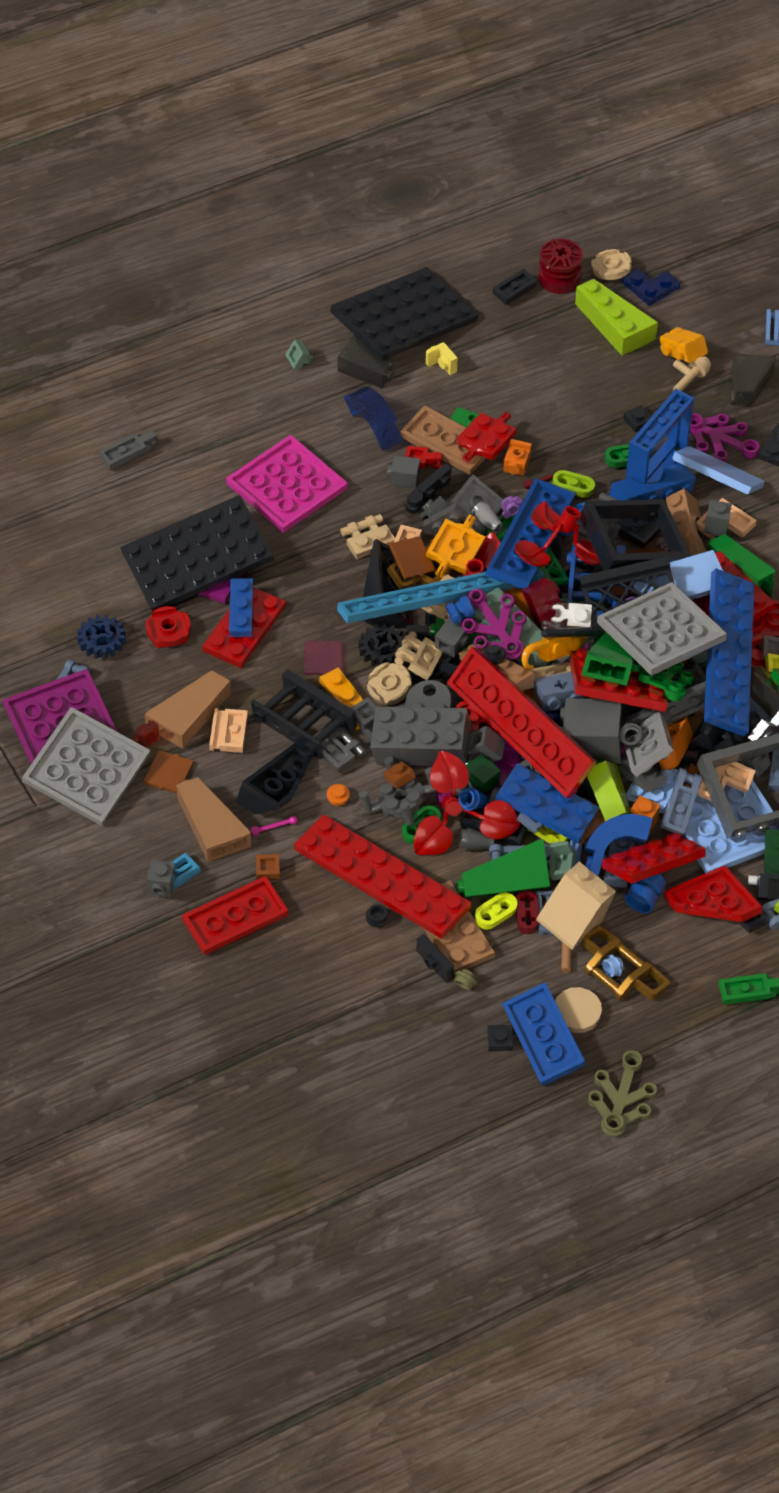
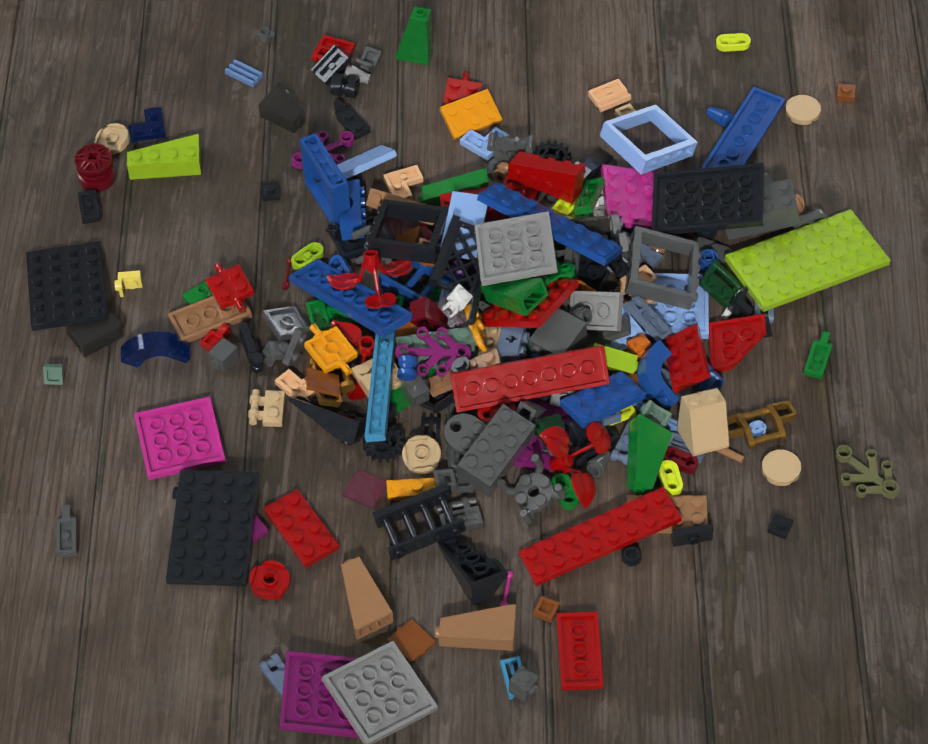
camera: 60 degrees left, 0 degrees up
dark blue gear [77,614,126,659] -> none
clear red plate [134,720,159,747] -> none
light nougat plate [209,708,248,753] -> none
blue plate [229,579,253,637] -> none
orange plate [327,784,350,806] -> none
dark orange plate [383,761,416,789] -> none
tan plate [395,631,442,680] -> none
olive plate [454,969,477,990] -> none
blue cone [458,787,489,811] -> none
light grey cone [471,501,503,533] -> none
medium lavender plate [501,496,522,519] -> none
blue plate [502,982,586,1087] -> none
orange brick [503,439,532,476] -> none
green plate [605,444,646,468] -> none
light orange brick [660,327,708,363] -> none
tan piece [673,356,711,391] -> none
dark grey brick [704,499,732,536] -> none

